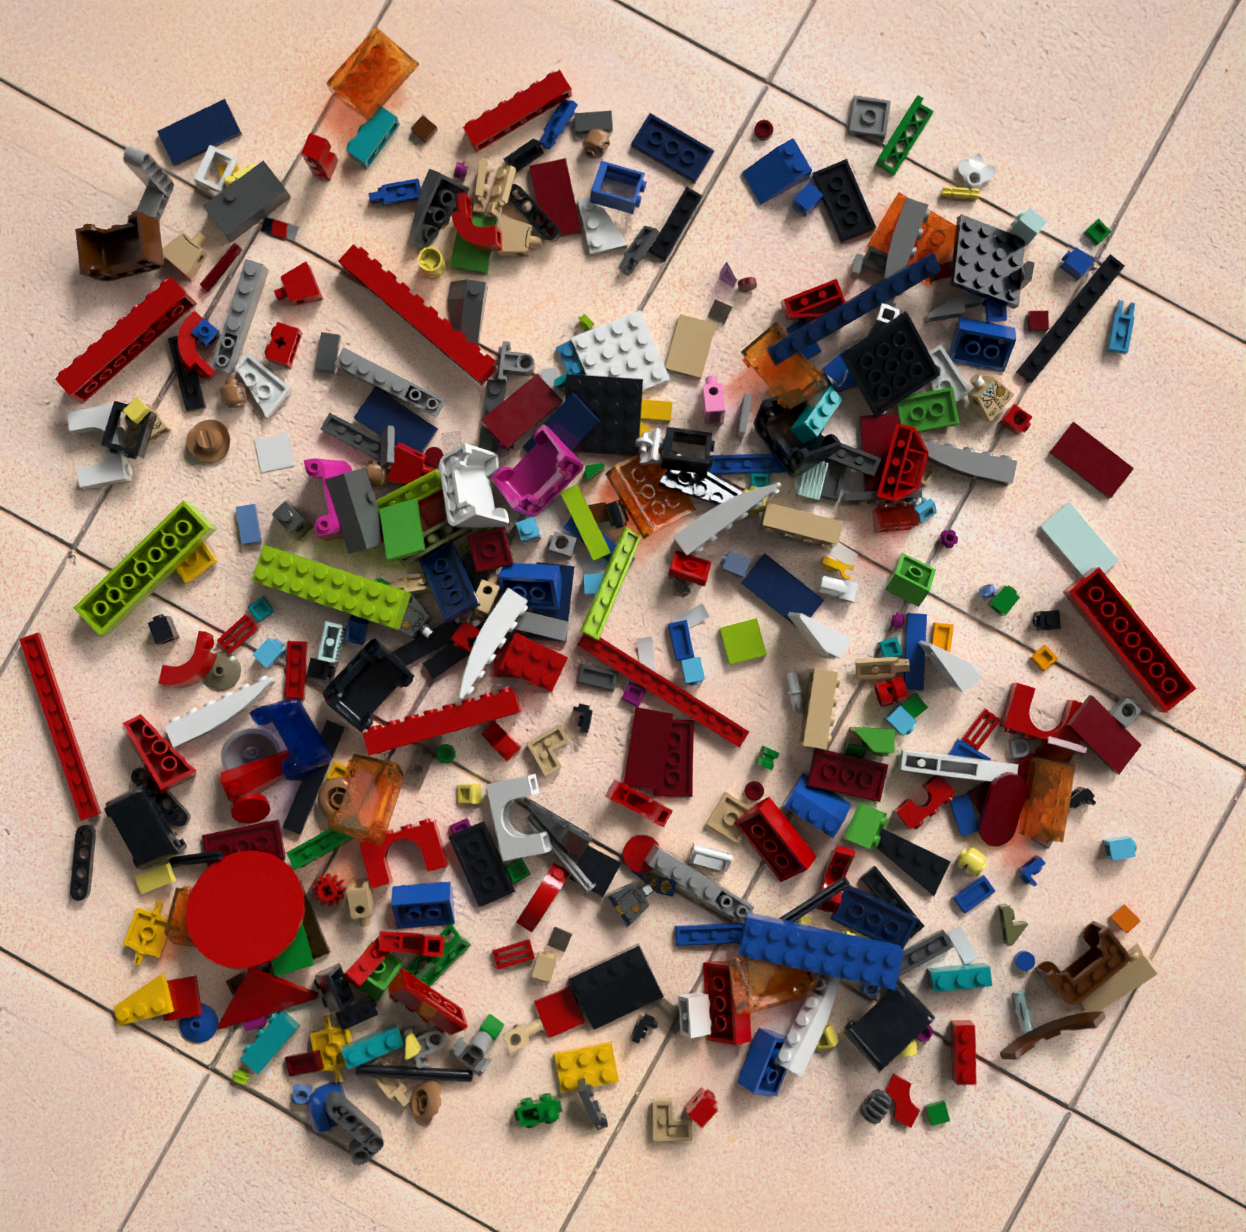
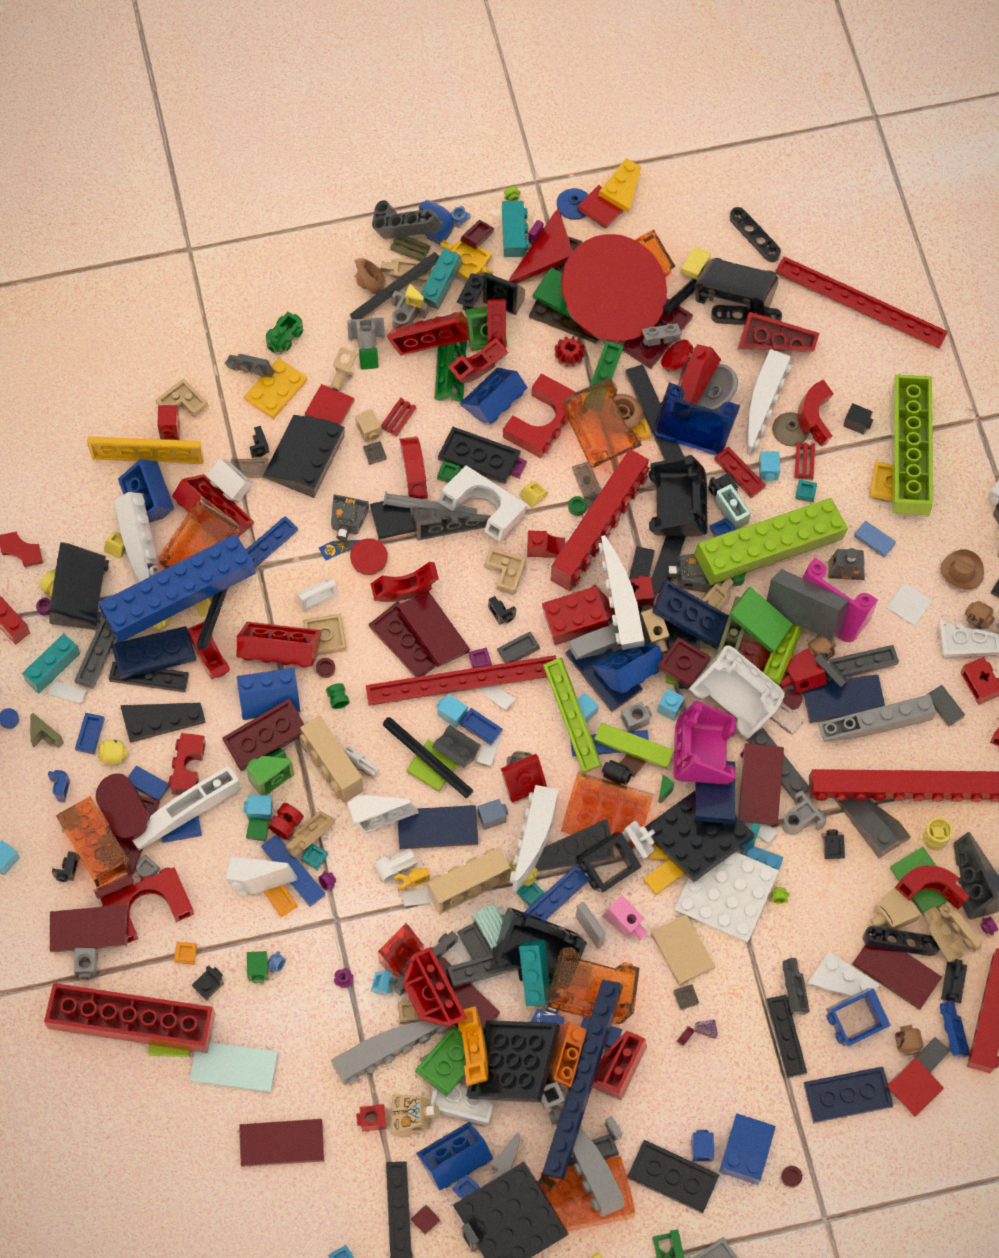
camera: 135 degrees right, 20 degrees down
yellow plate [123,900,175,965] -> none
tan torso [346,878,375,927] -> none
light grey slope [645,844,755,923] -> none
bright green slope [844,802,888,850] -> none
dark grey gear [860,1089,892,1125] -> none
bright green slope [885,552,936,607] -> none
red tile [961,708,1001,750] -> none
none -> yellow tile [87,436,204,464]
none -> black axle [383,717,473,798]
none -> olive tile [390,236,430,261]
none -> dark grey bracket [432,725,481,768]
none -> light orange slope [458,1006,488,1086]
none -> orange slope [552,1022,587,1088]
none -> light grey hinge [642,323,682,347]
none -> black bracket [821,829,845,859]
none -> red tile [886,1058,944,1117]

